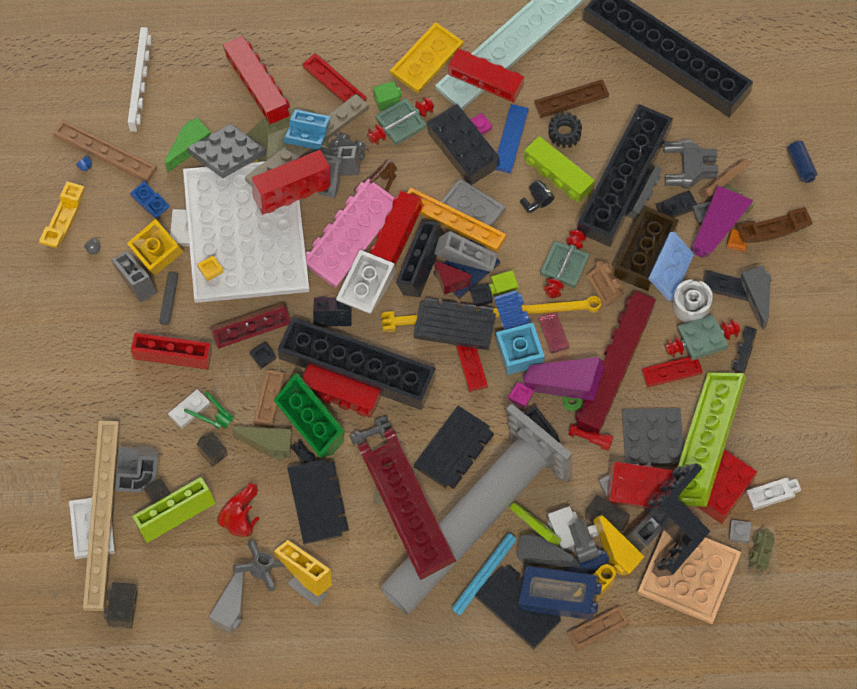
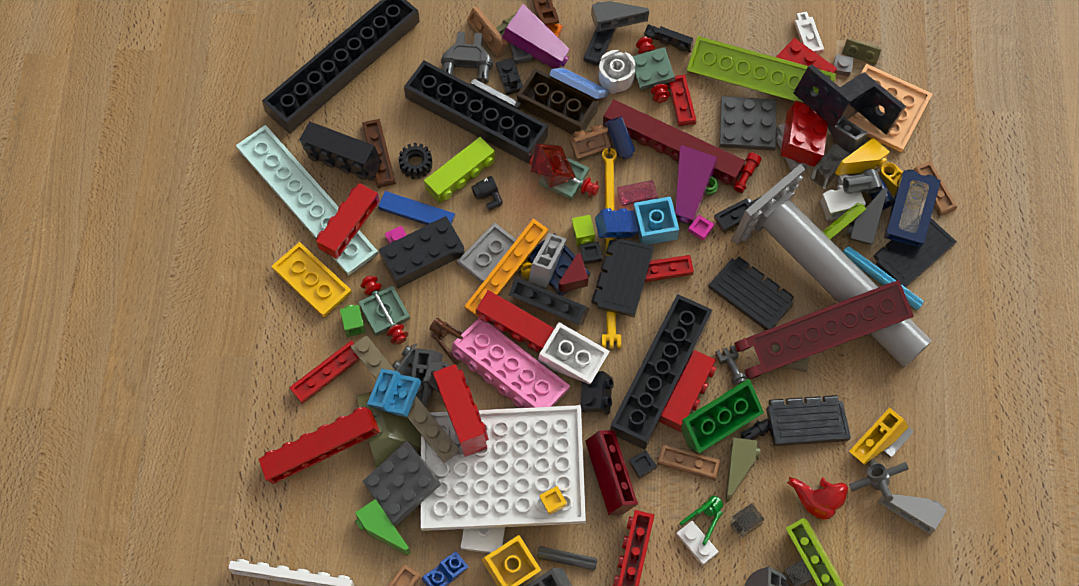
camera: 85 degrees left, 0 degrees up
none -> black brick [299,121,382,181]
none -> clear red slope [530,144,576,188]
none -> dark blue brick [605,116,635,159]

